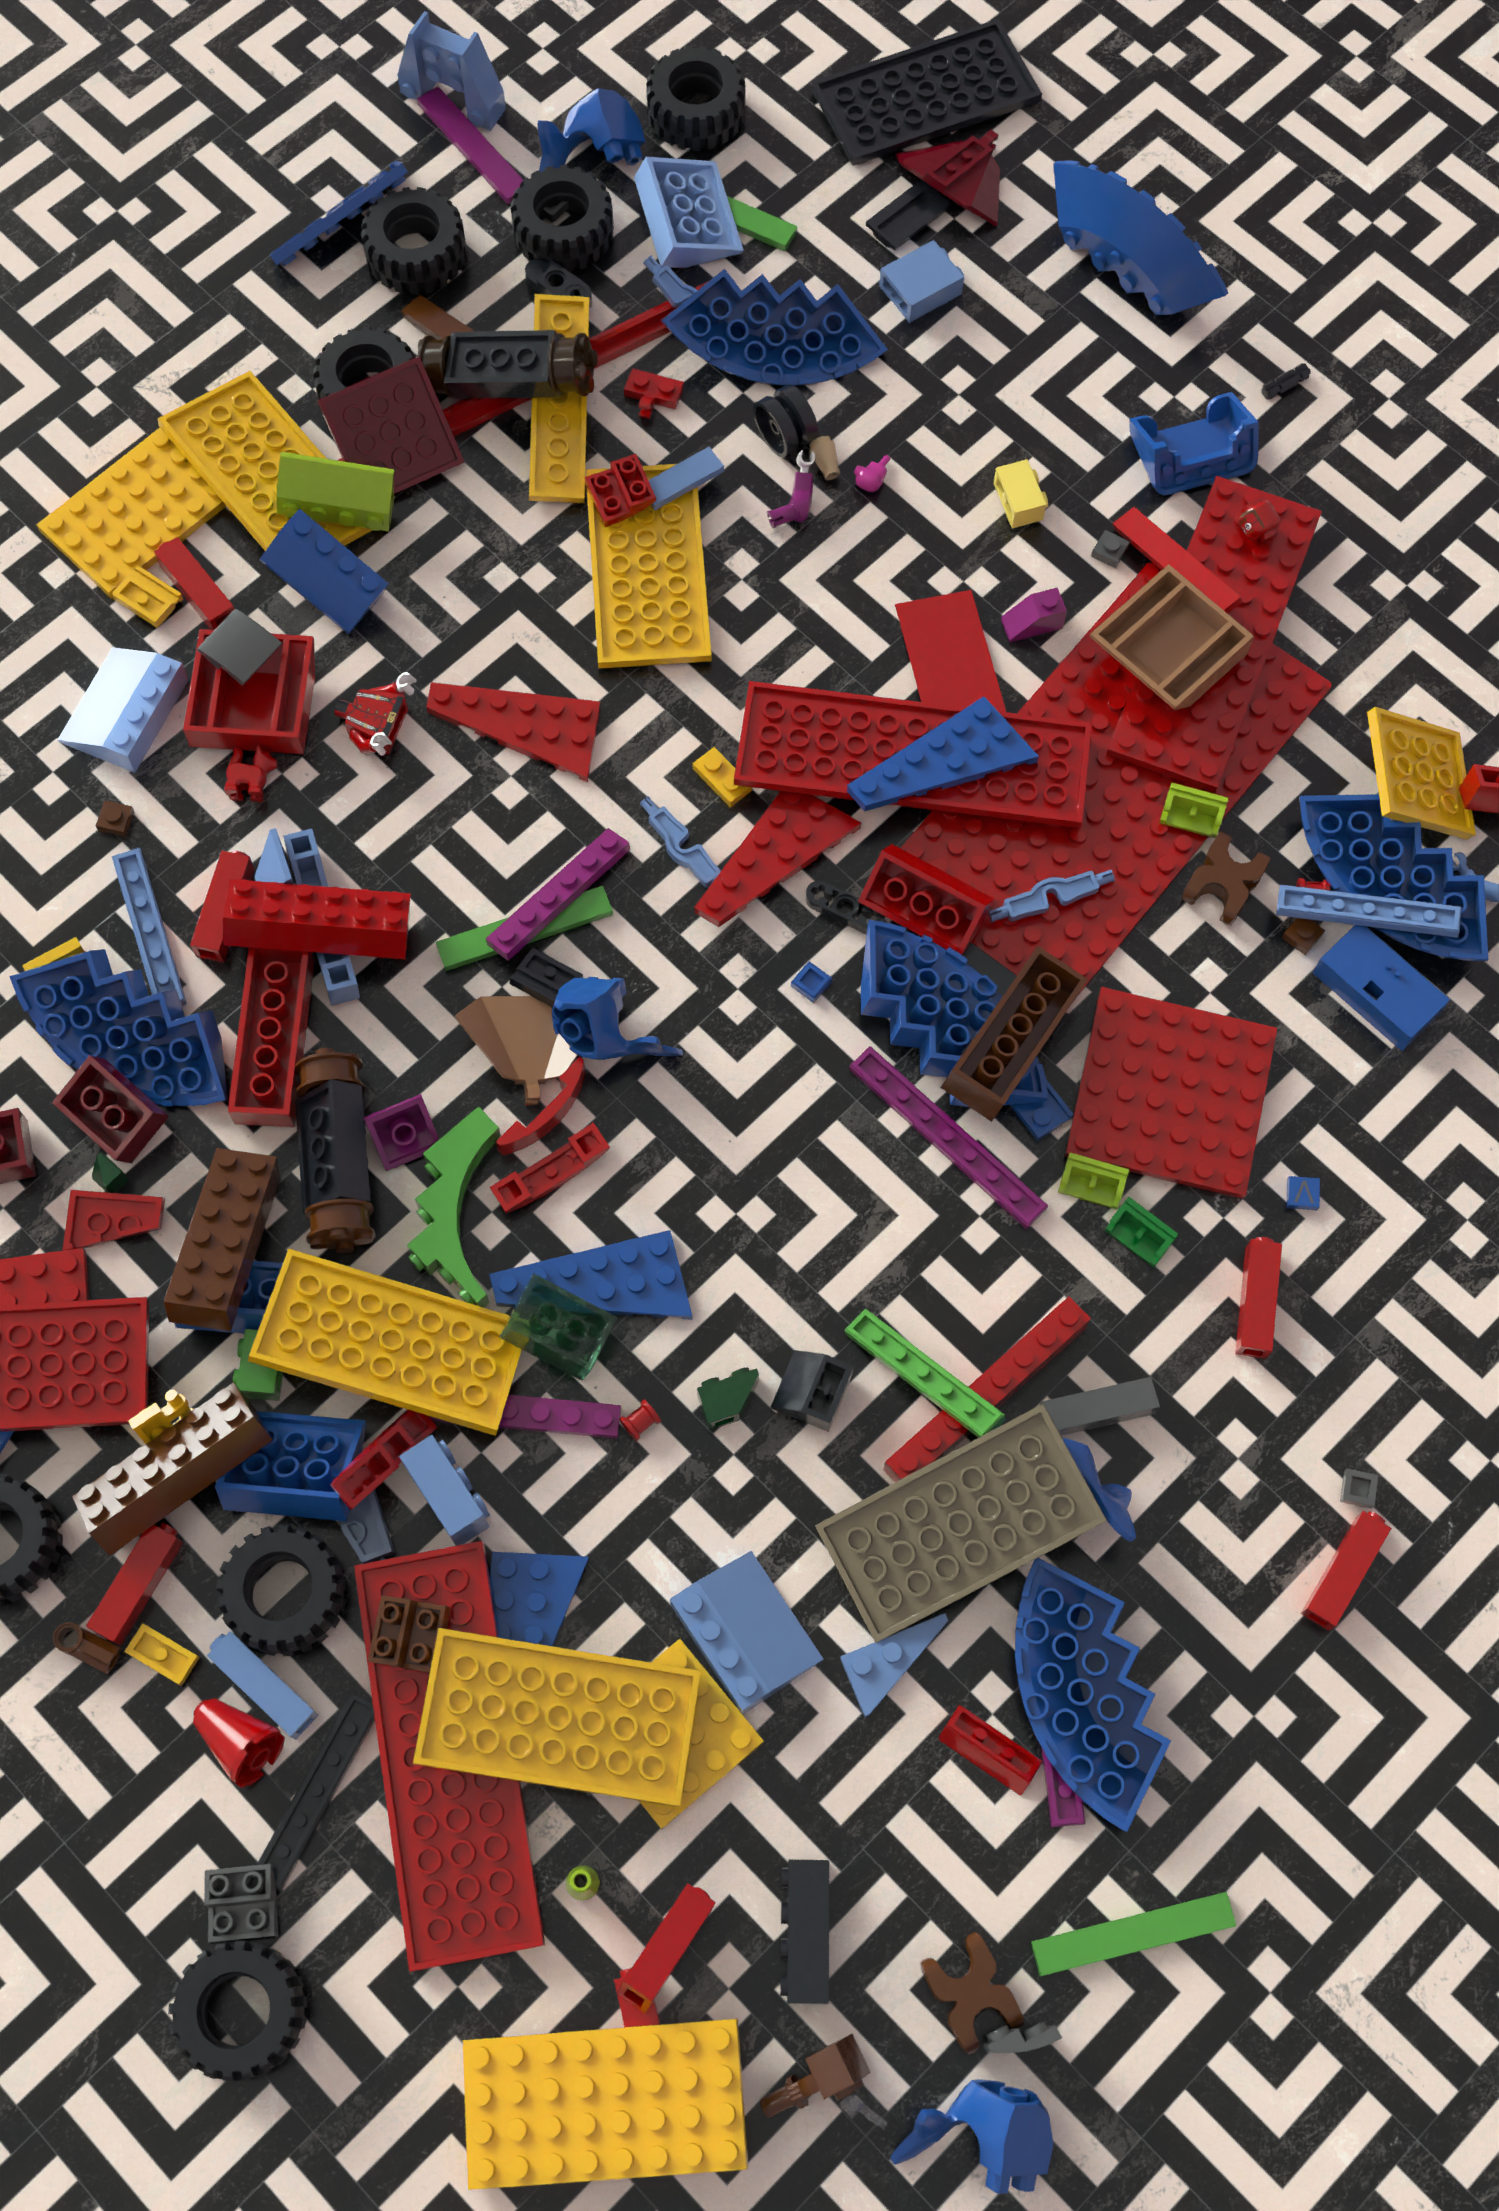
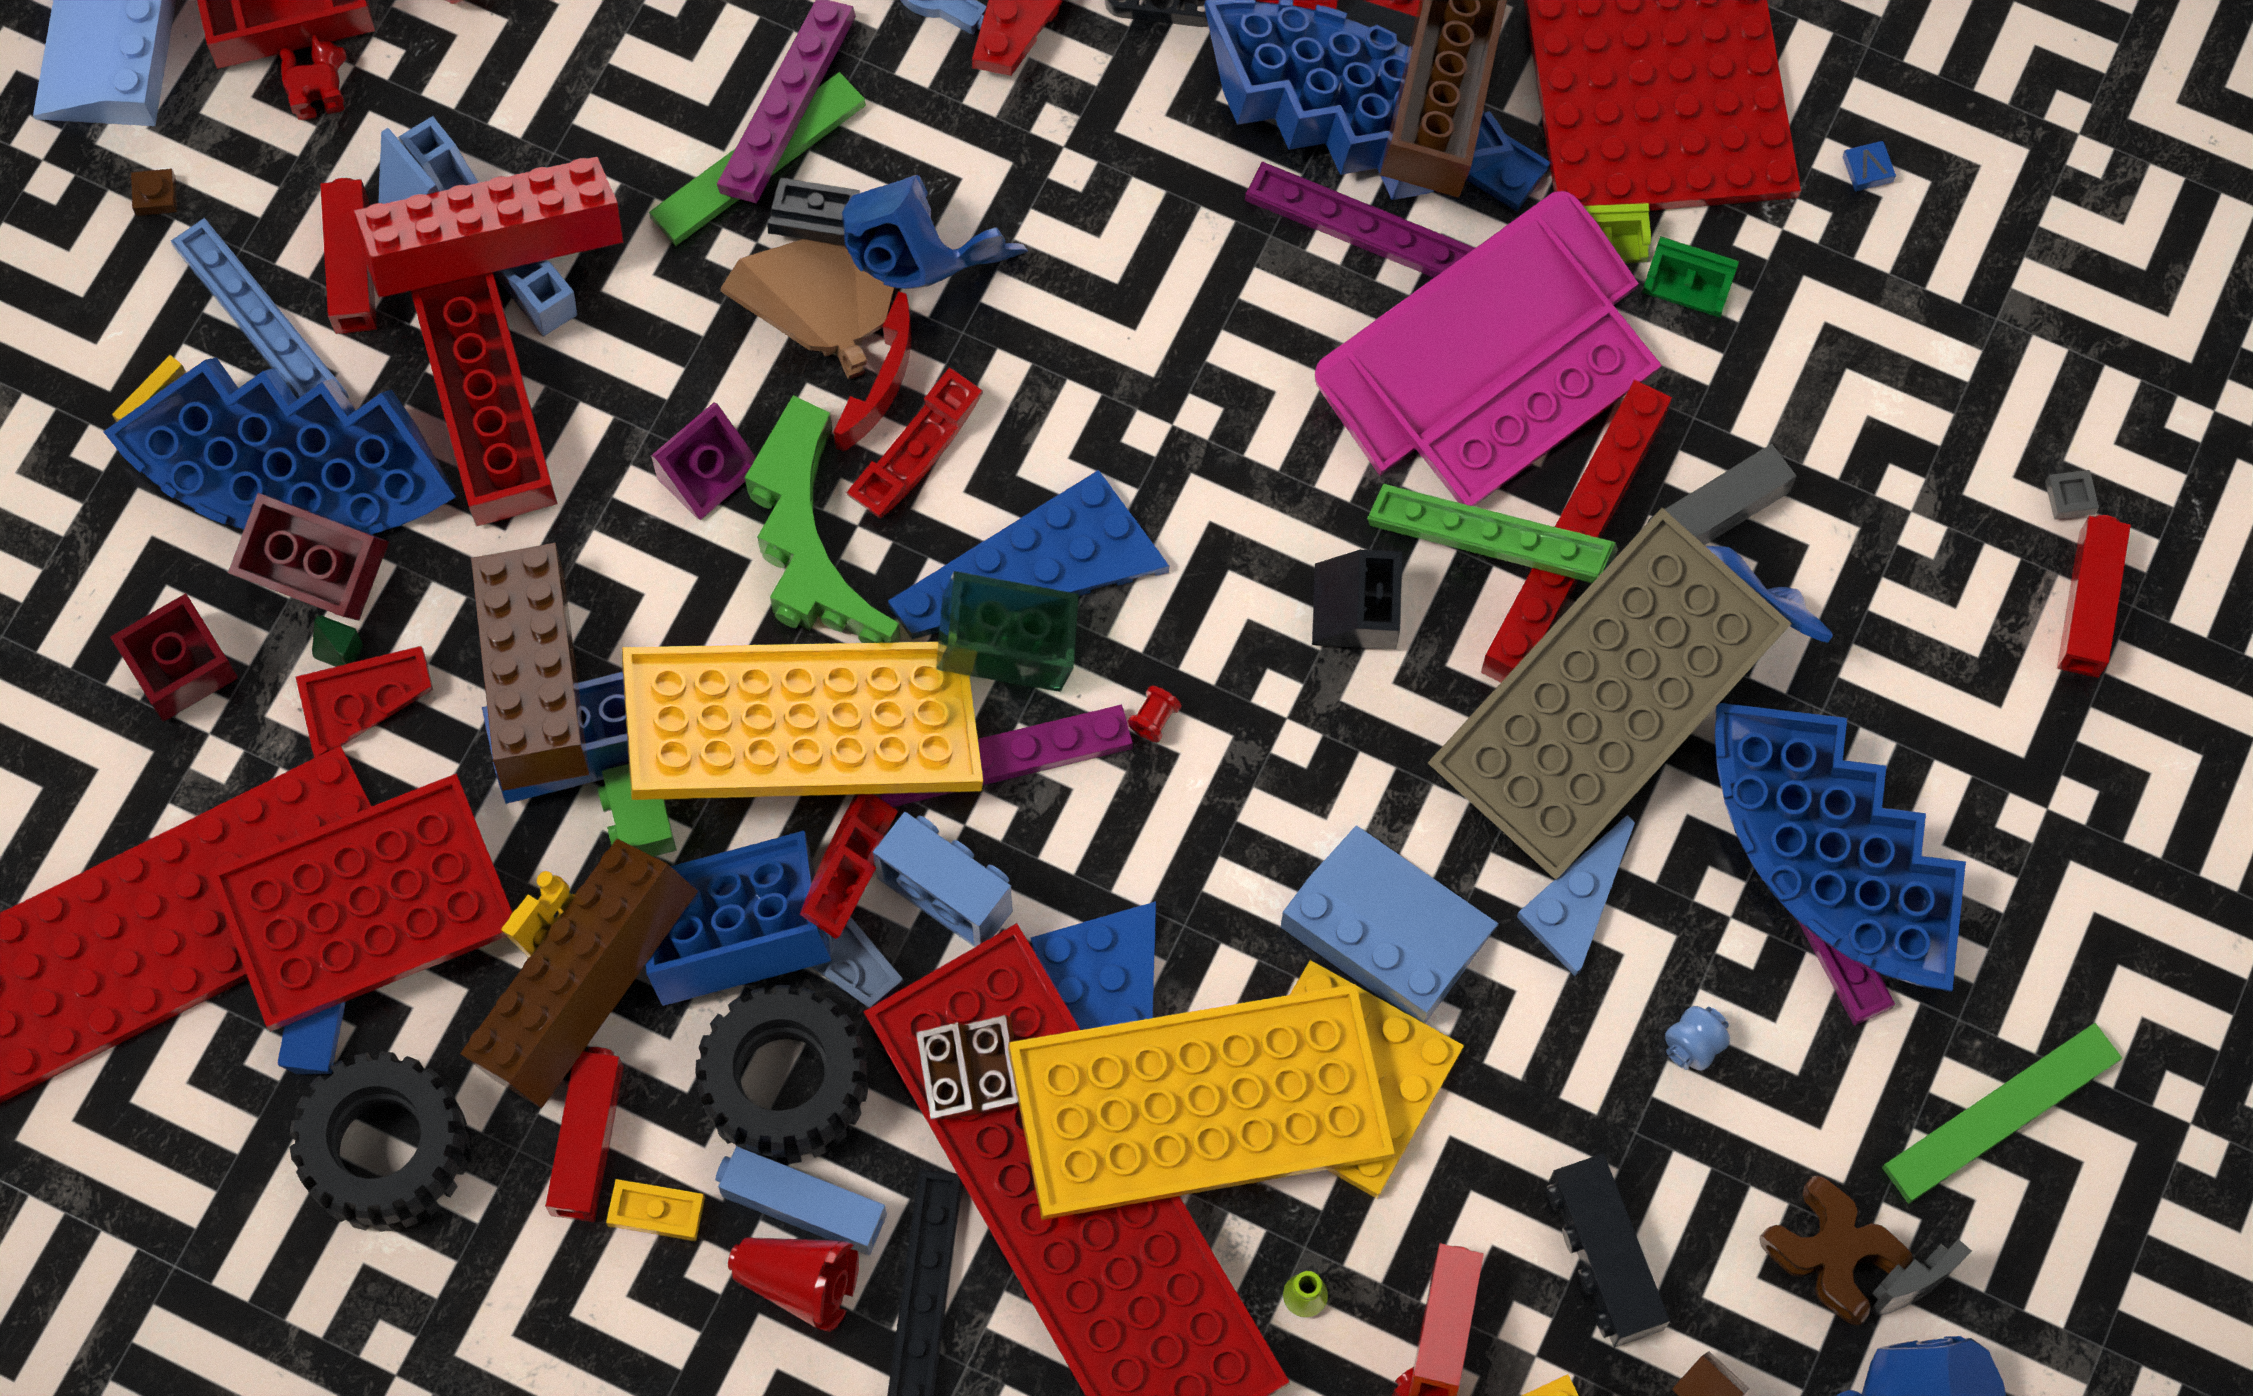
camera: 20 degrees left, 0 degrees up
reddish brown piece [53,1622,122,1674] -> none
black brick [295,1048,376,1253] -> none
dark green slope [697,1367,759,1431] -> none
blue tile [791,961,832,1003] -> none
red slope [938,1704,1043,1795] -> none
red brick [1235,1237,1282,1359] -> none
none -> dark pink slope [1314,191,1662,506]
none -> medium blue piece [1665,1006,1730,1070]

